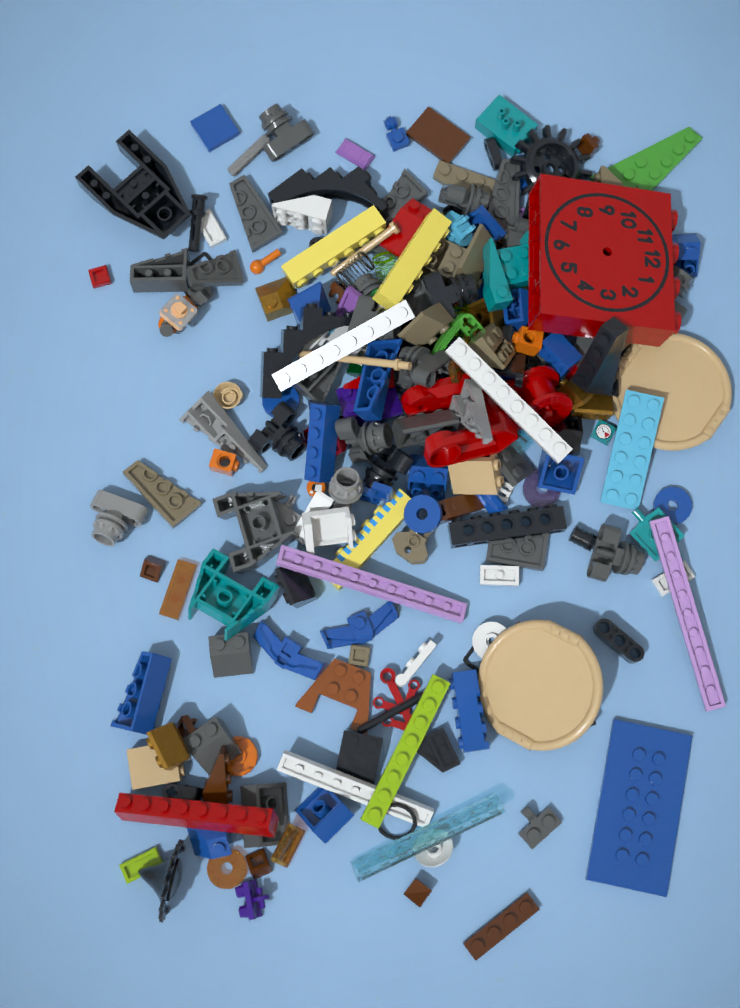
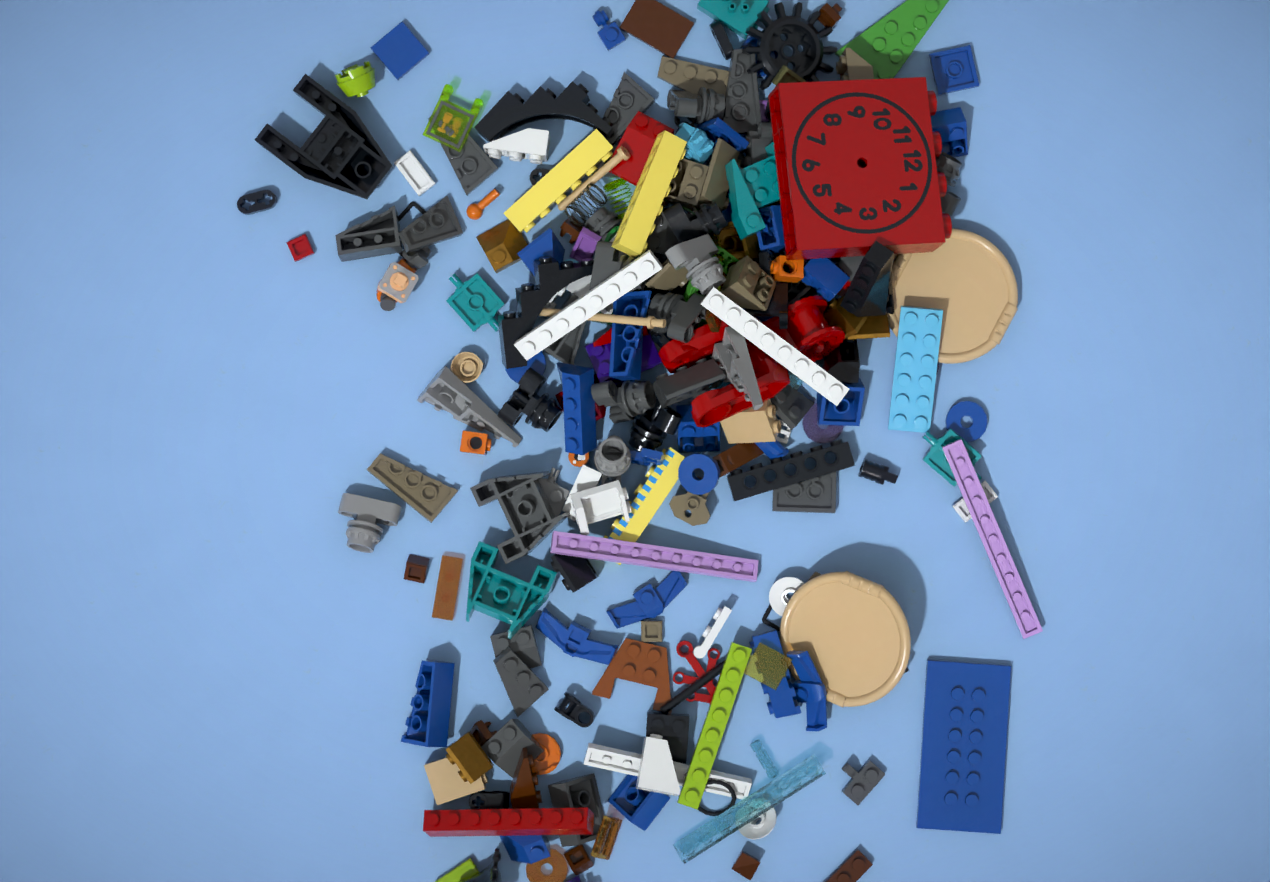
camera: 10 degrees left, 10 degrees up
black pin [187,194,208,252] -> none
light grey axle [228,134,270,176] -> none
dark grey beam [259,103,314,162] -> none
medium lavender tile [335,138,375,170] -> none
black wing [417,728,461,773] -> none
white plate [479,565,519,587] -> none
dark grey beam [587,523,645,582] -> none
tile [590,419,616,446] -> none
black beam [593,618,644,664] -> none
none -> black beam [237,190,277,215]
none -> lime cone [335,61,376,98]
none -> clear neon green flag [422,84,484,153]
none -> teal plate [446,273,505,332]
none -> dark grey wing [493,647,549,717]
none -> black piece [554,692,595,727]
none -> white slope [636,734,680,796]
none -> light grey beam [665,234,726,295]
none -> clear yellow piece [743,642,792,690]
none -> clear light blue axle [750,739,779,779]
none -> blue plate [786,650,827,732]
none -> blue tile [929,45,979,95]

